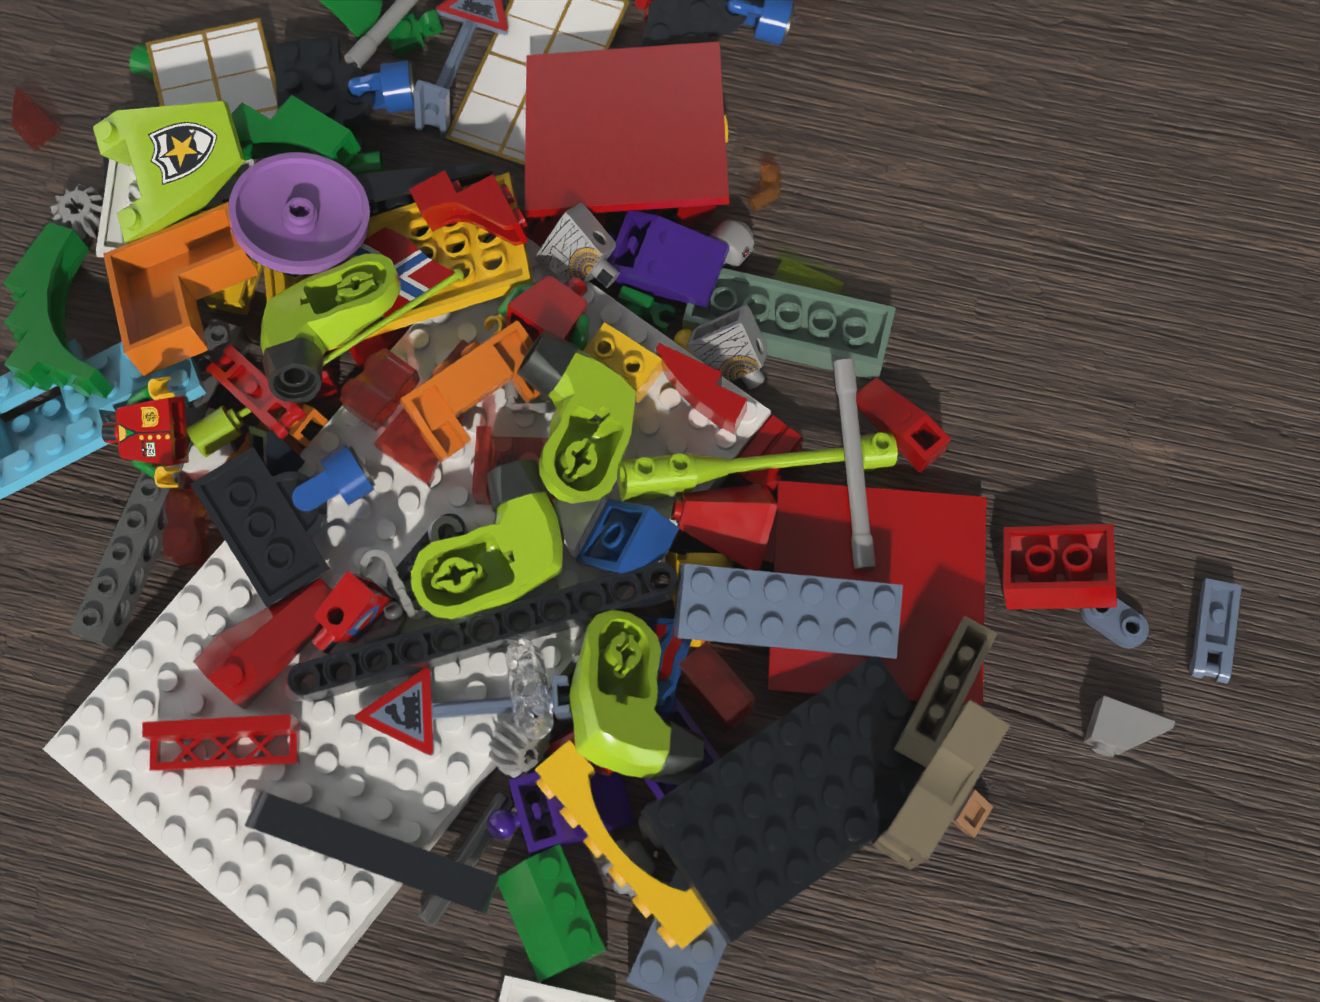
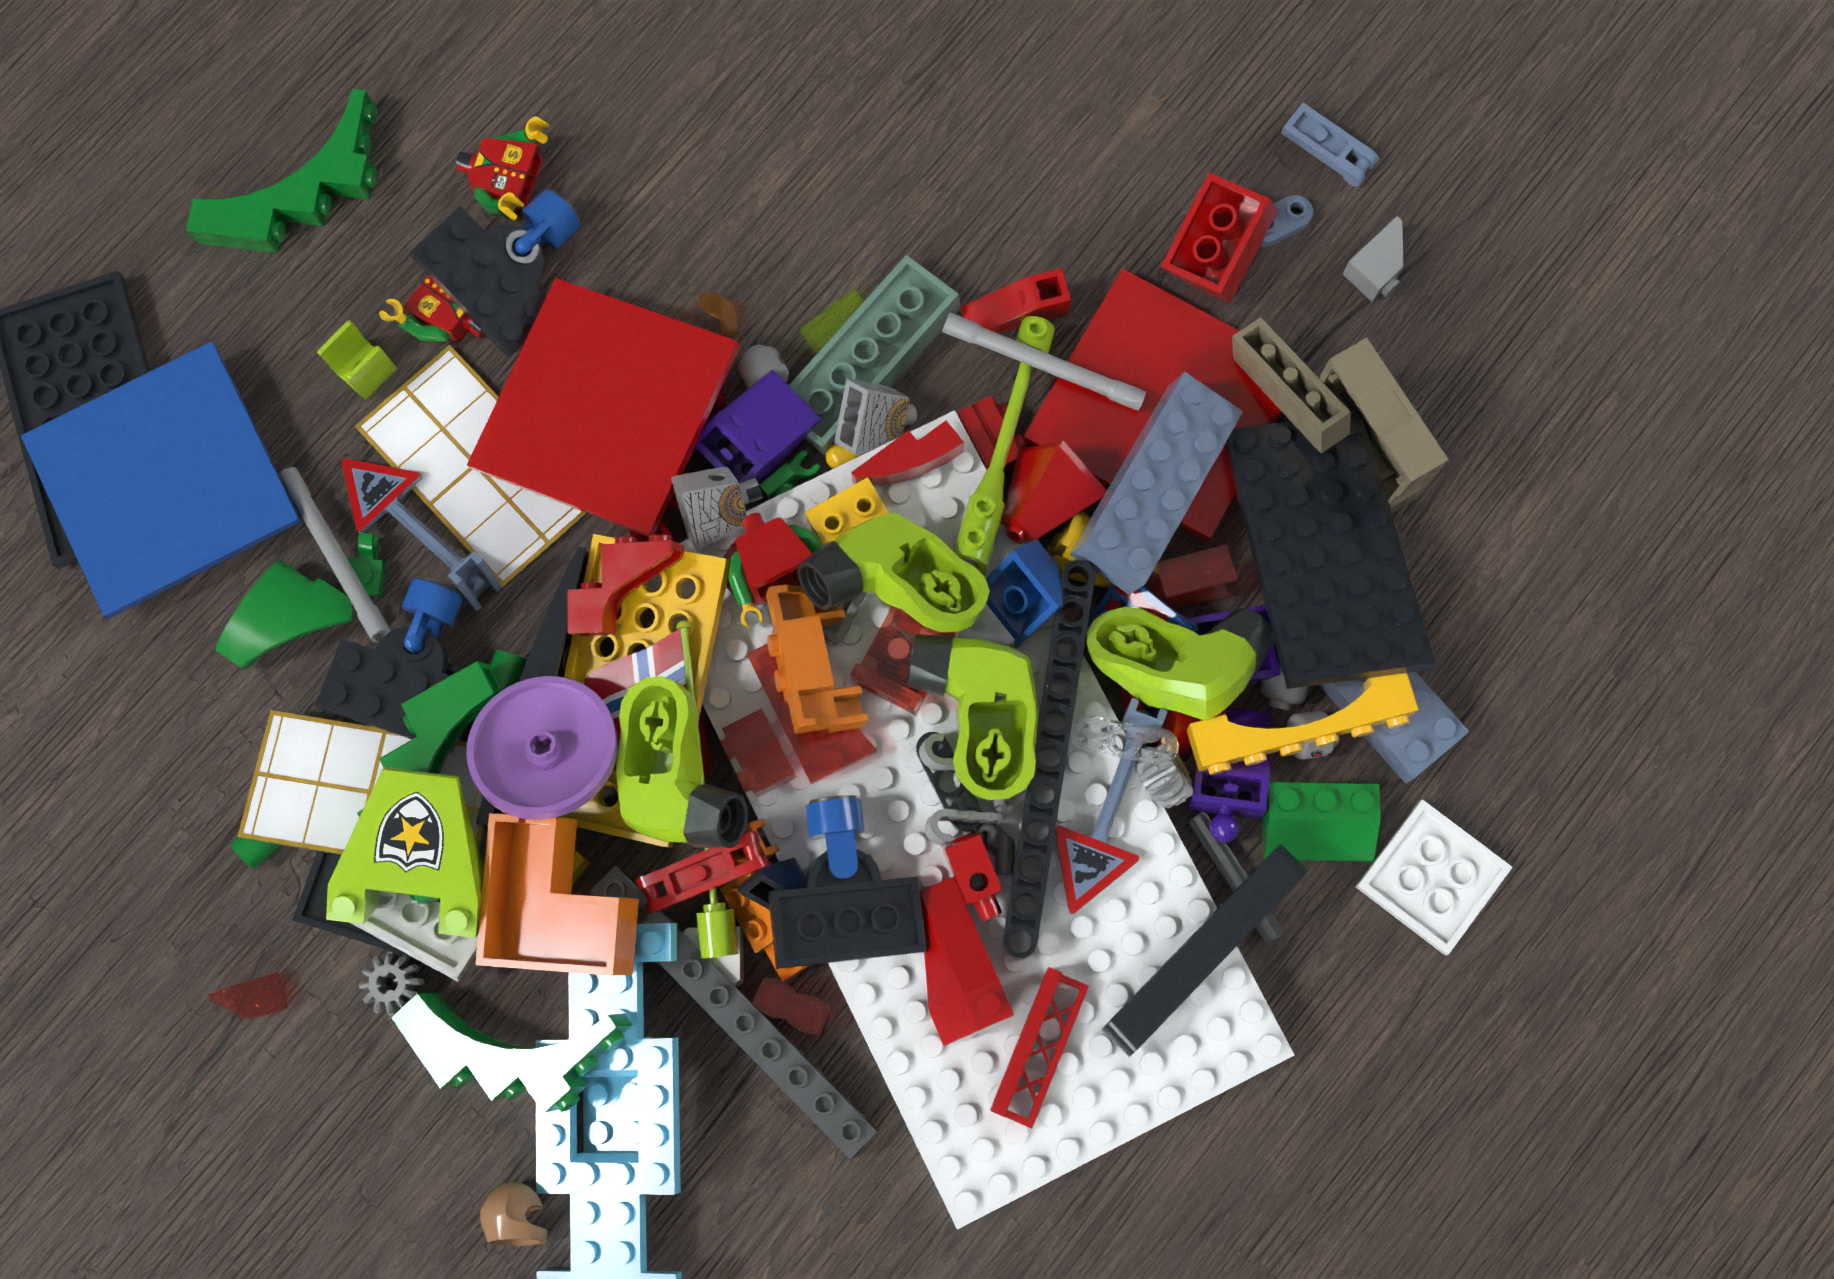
camera: 65 degrees left, 5 degrees up
torso [101,376,189,488] -> none

